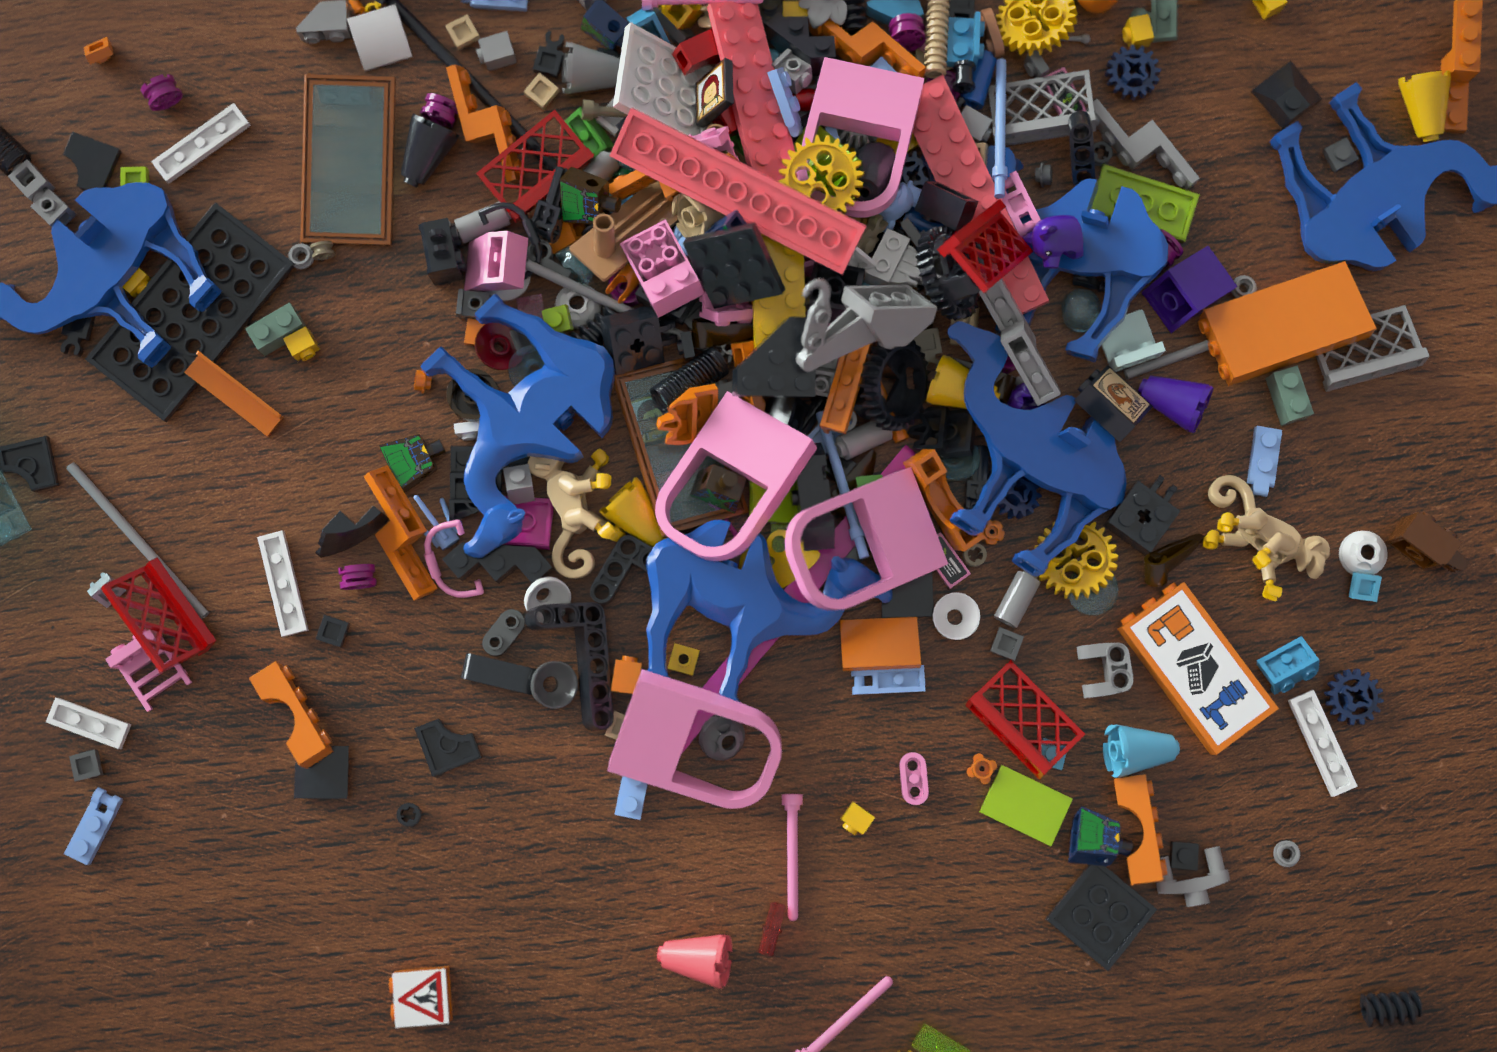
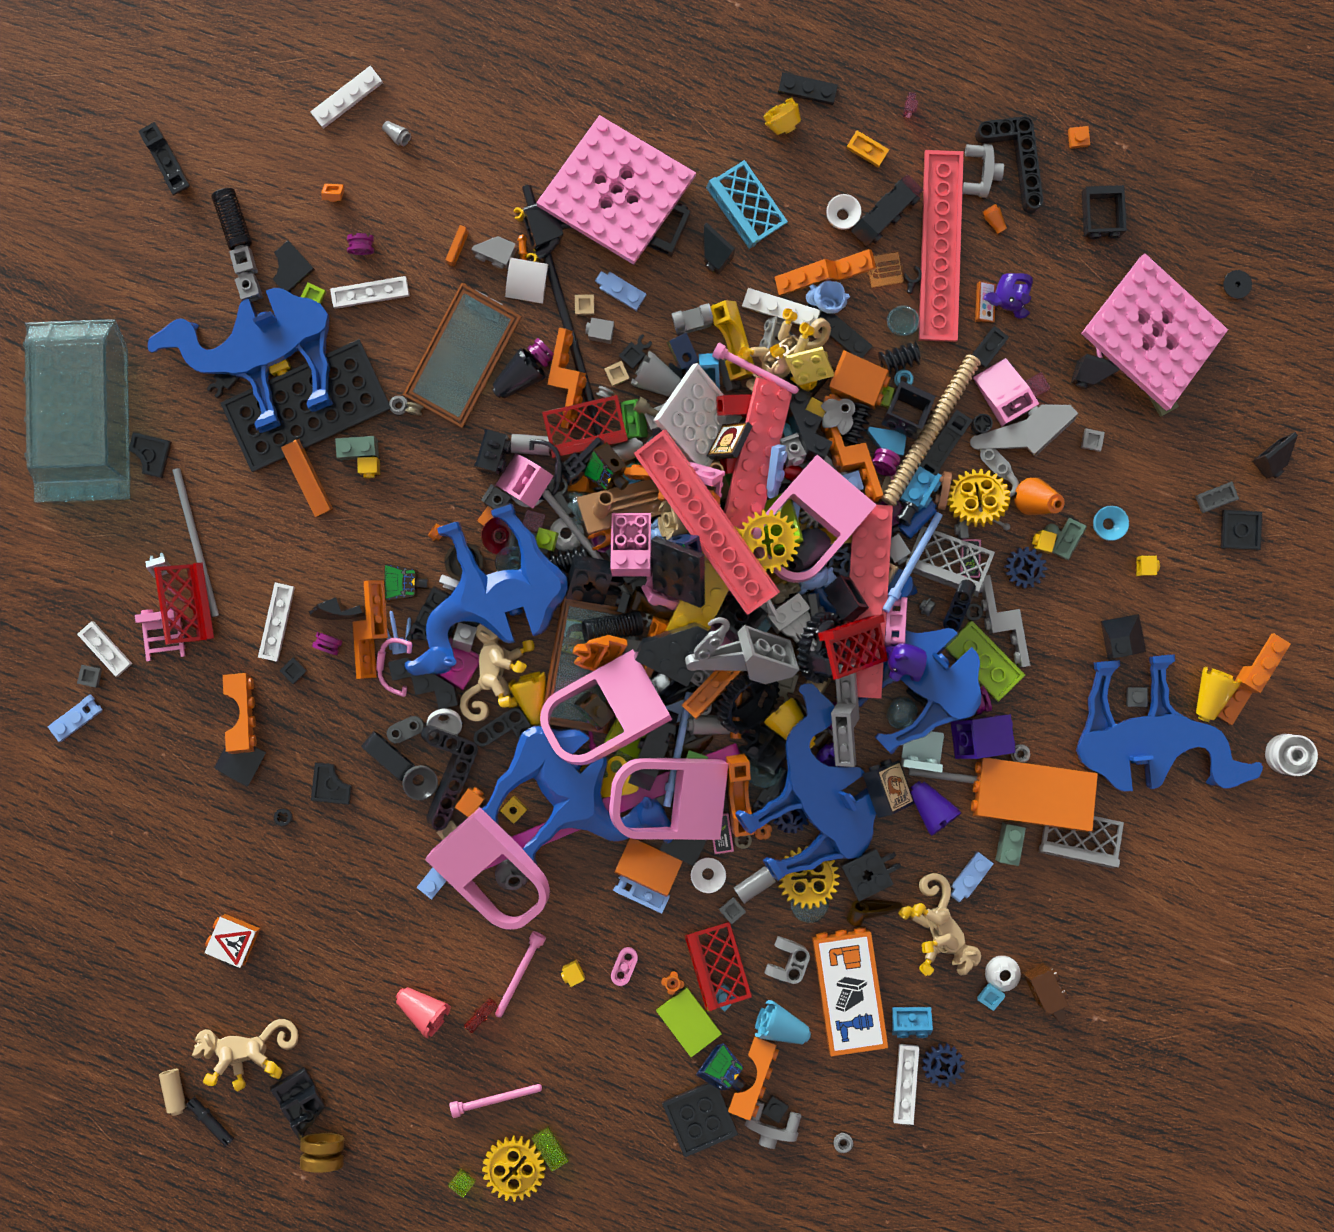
camera: 30 degrees right, 5 degrees up
none -> orange tile [445,225,469,267]
none -> light grey bush [595,386,615,402]

